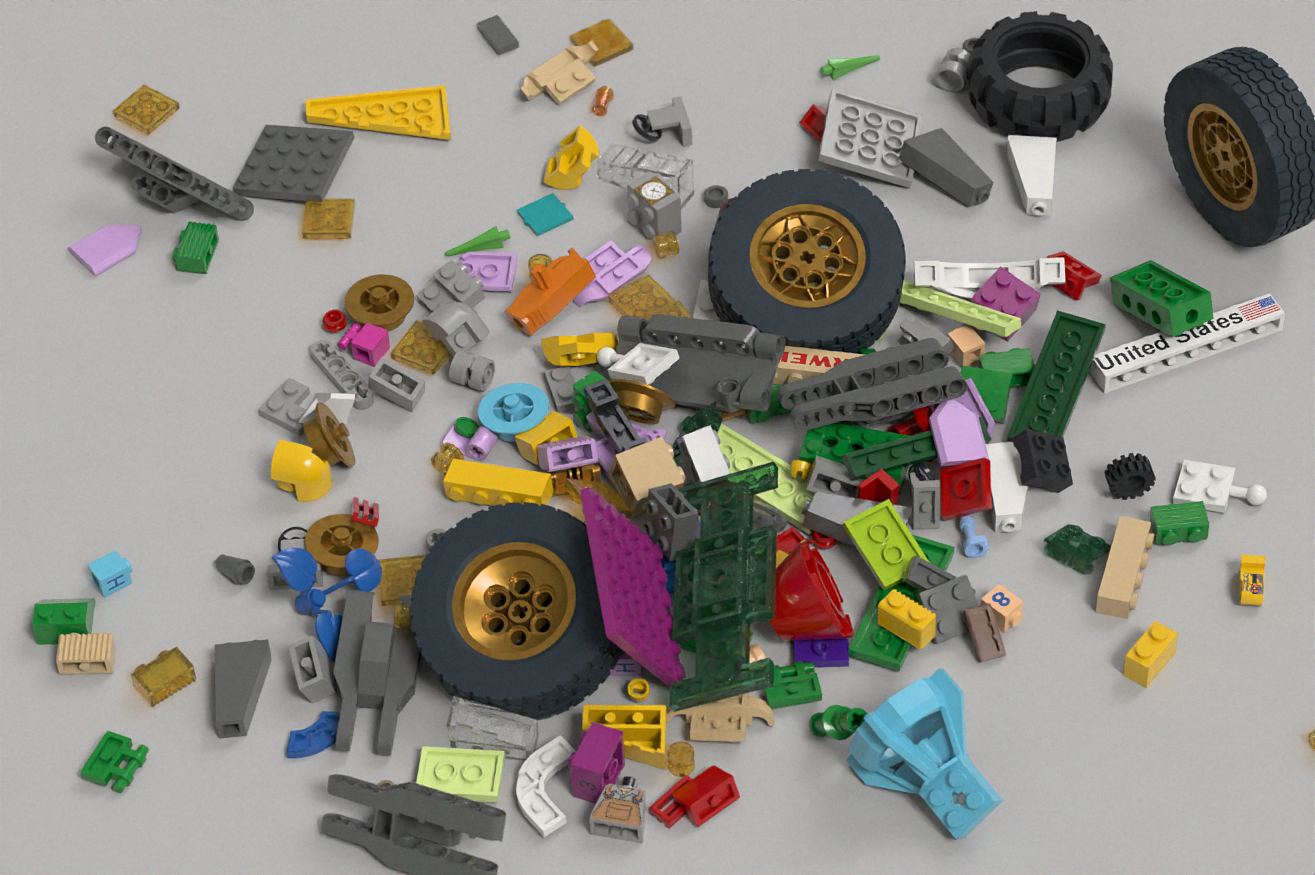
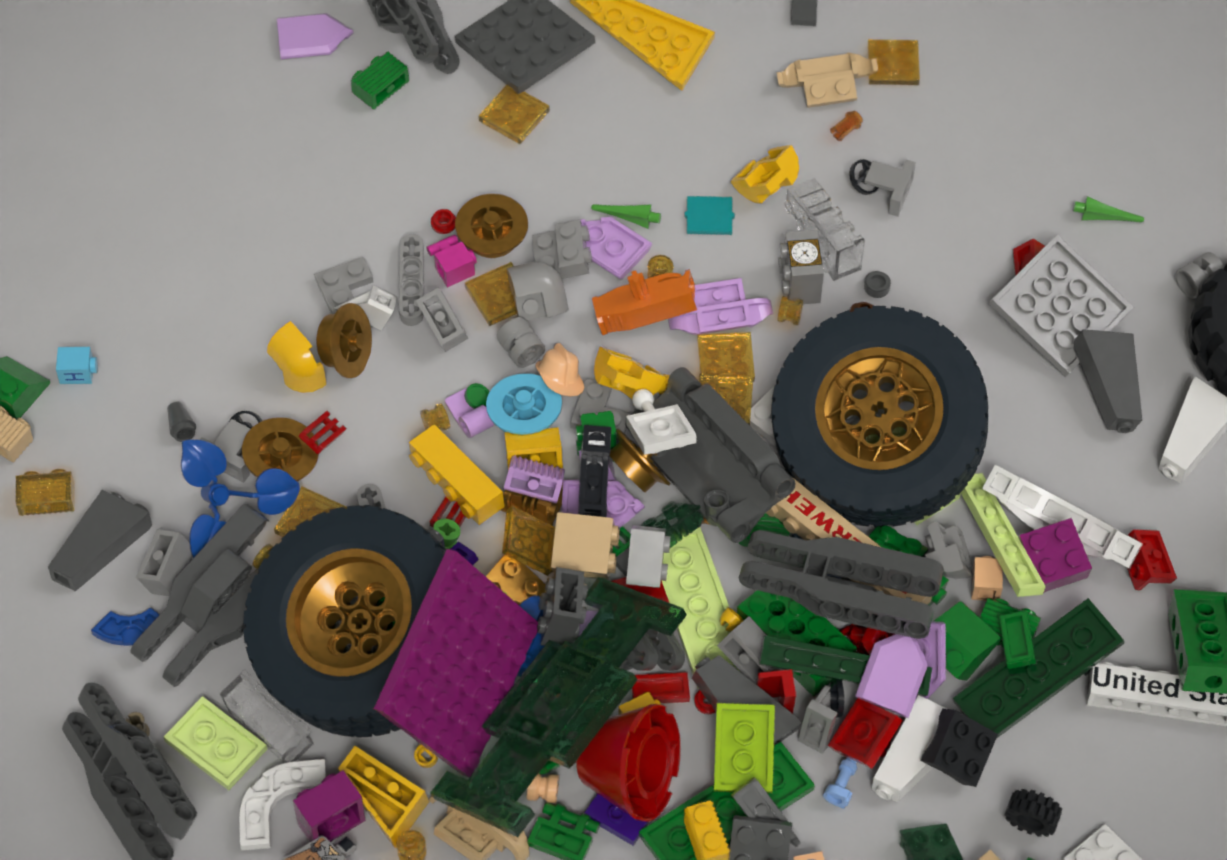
camera: 30 degrees right, 10 degrees up
none -> light nougat piece [535,343,585,397]
none -> green tile [999,610,1037,669]

